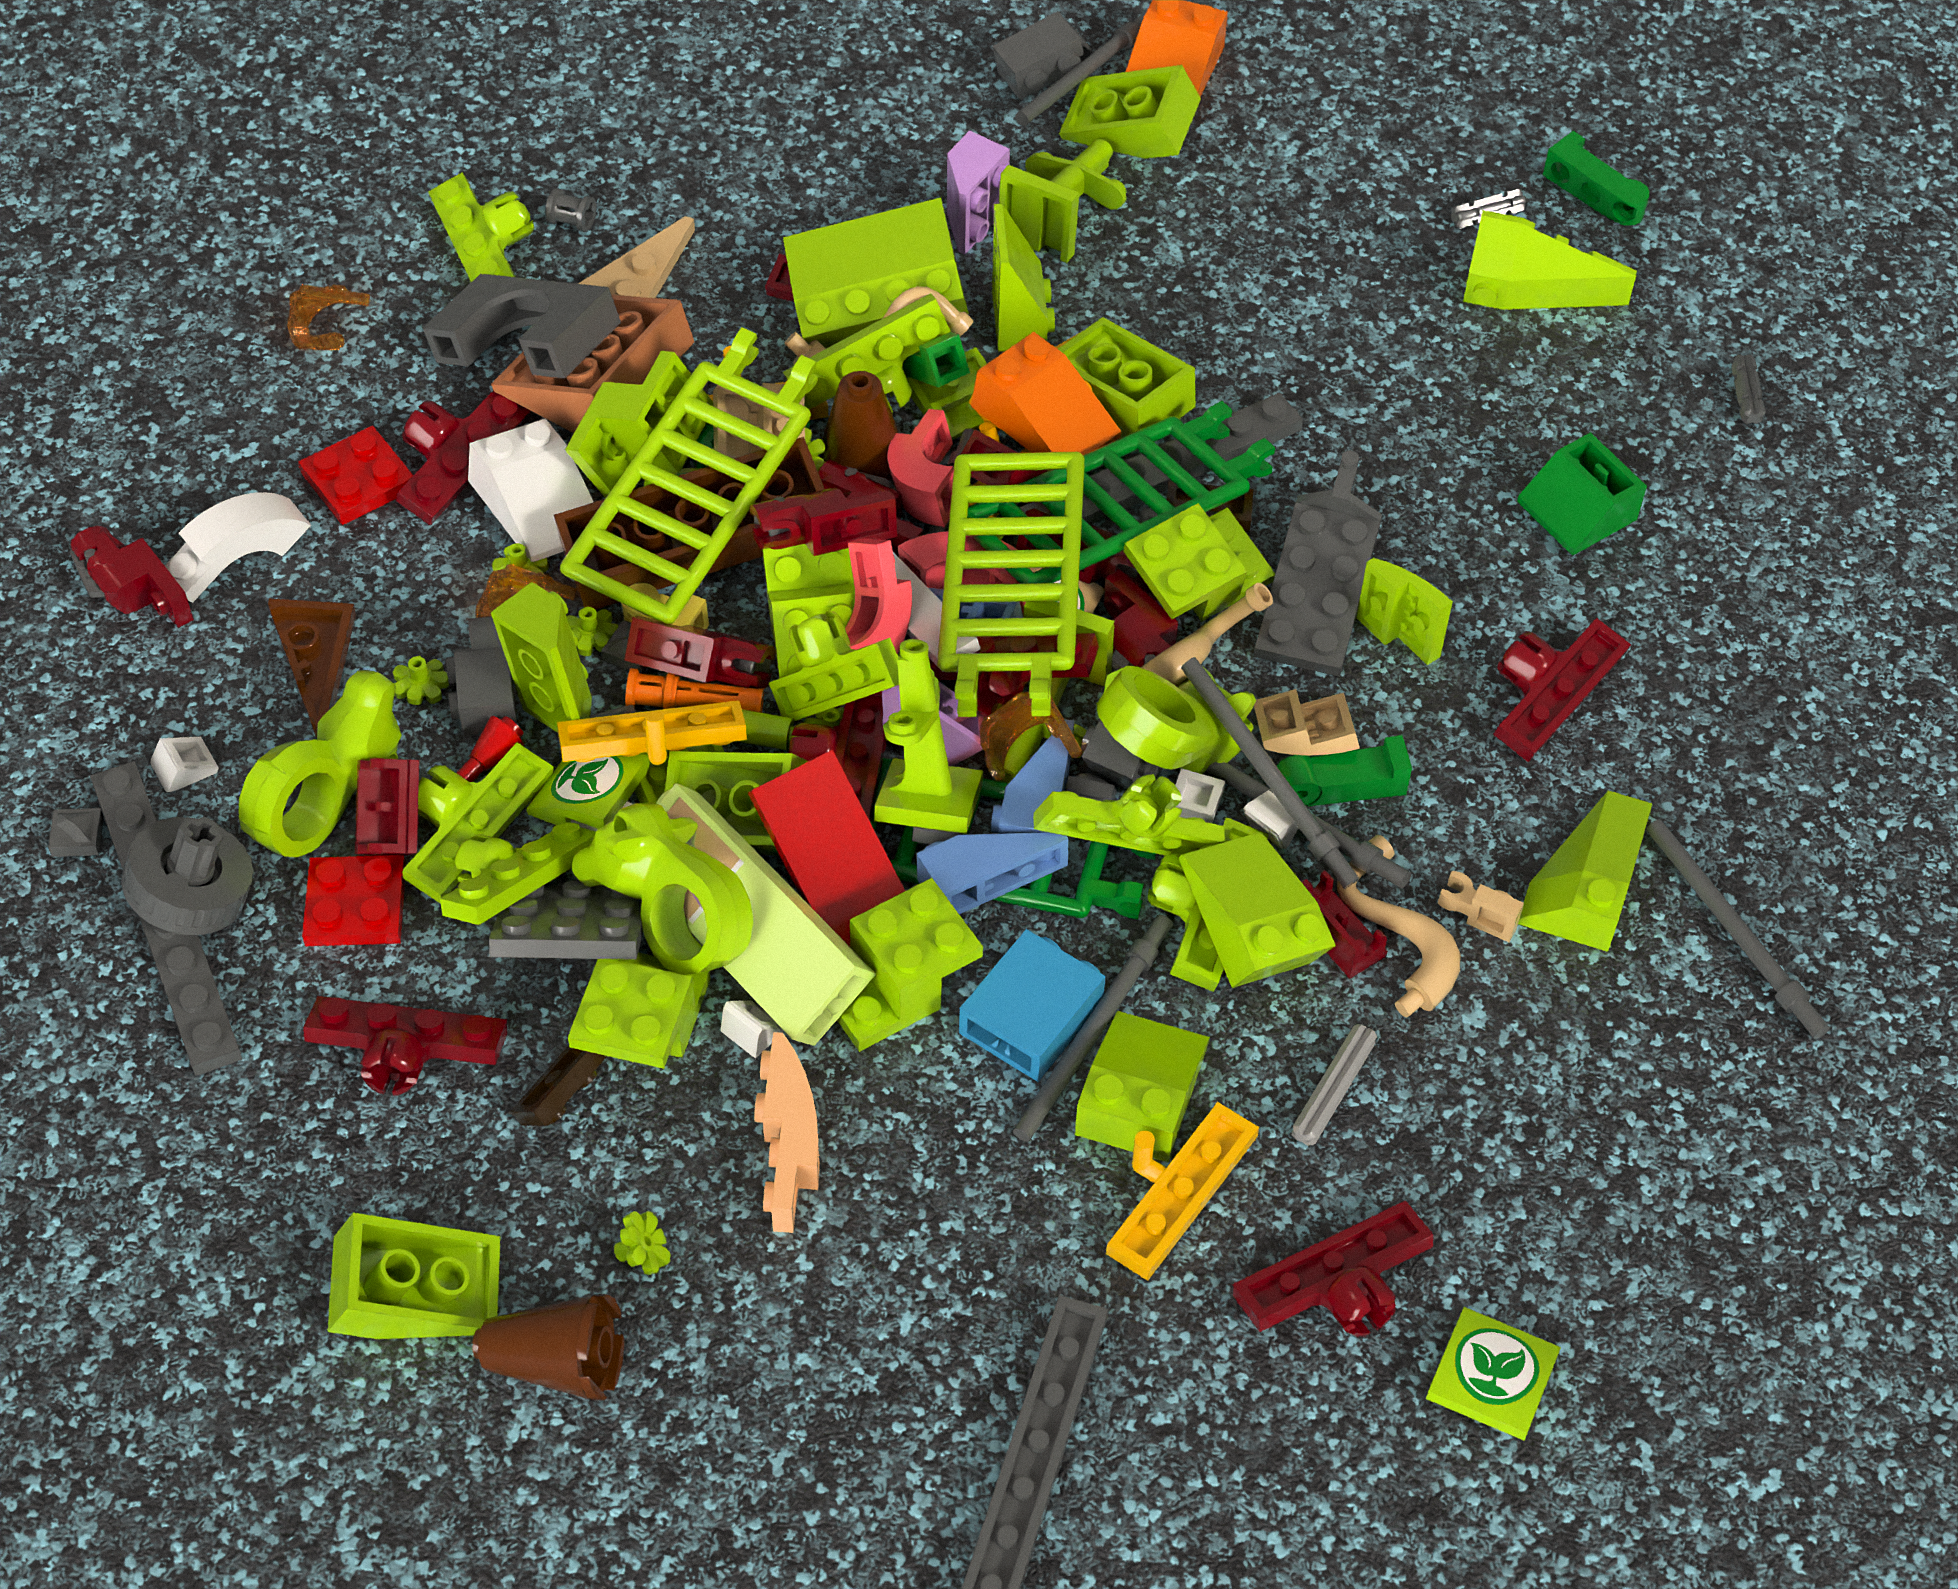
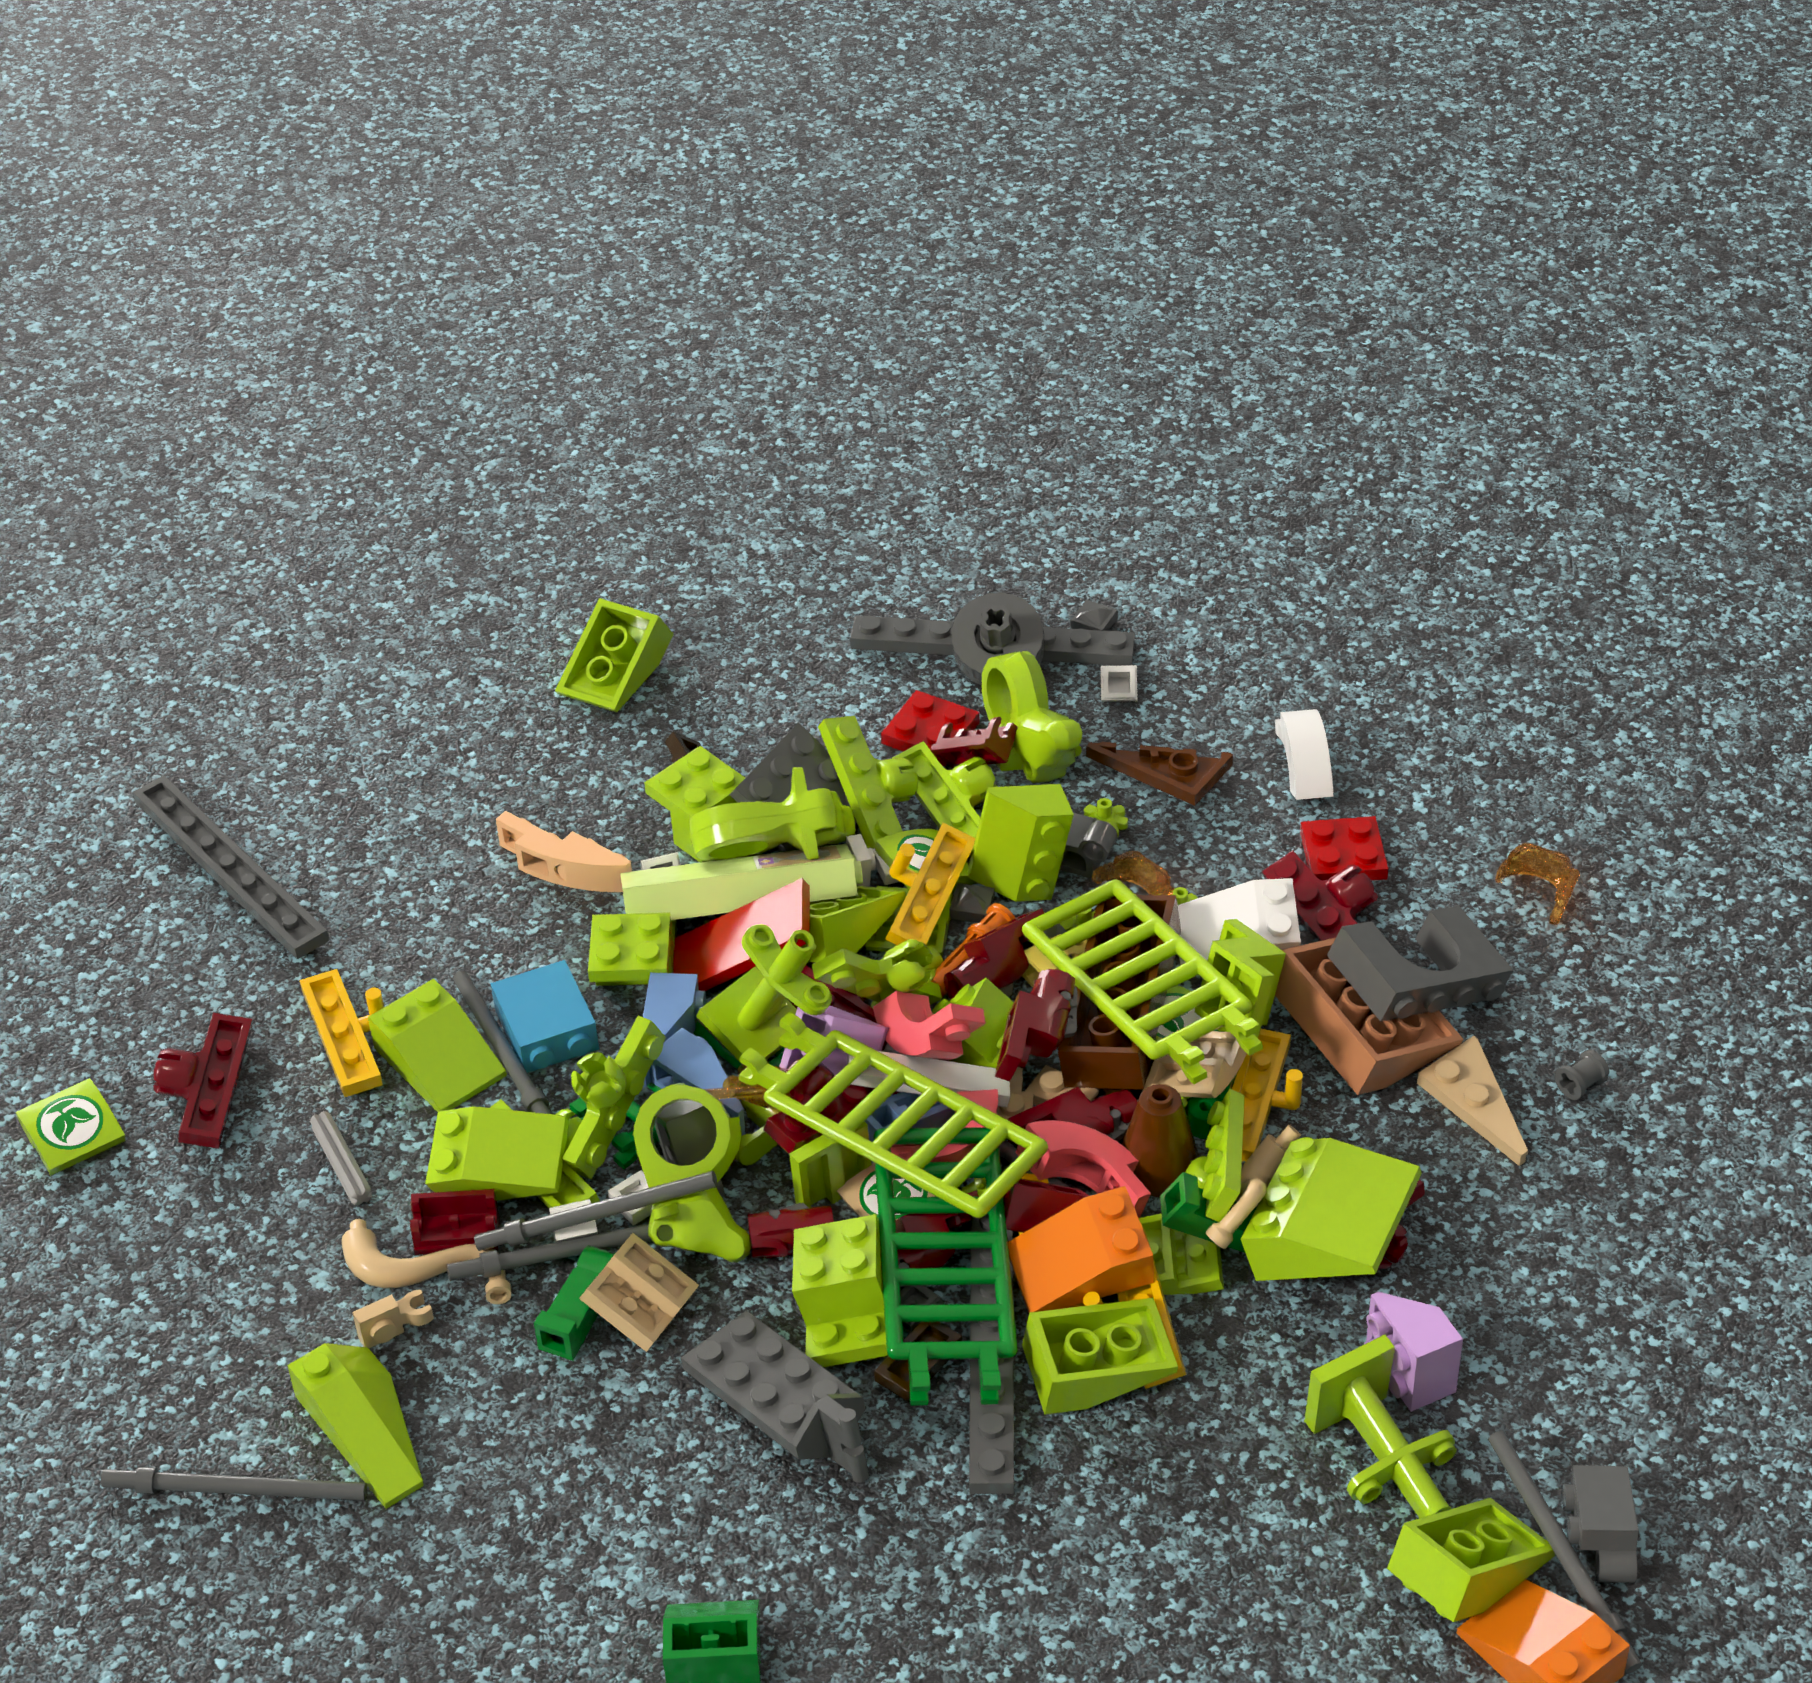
camera: 125 degrees right, 10 degrees down
dark red plate [70,526,194,628] -> none
dark red plate [303,996,508,1096] -> none
lime plate [428,173,535,282] -> none
reddish brown cone [472,1294,624,1401] -> none
lime plant [614,1211,671,1275] -> none
lime slope [992,204,1055,352] -> none
tan animal [1140,583,1273,687] -> none
lime slope [1356,558,1453,665] -> none
dark red plate [1493,618,1631,762] -> none

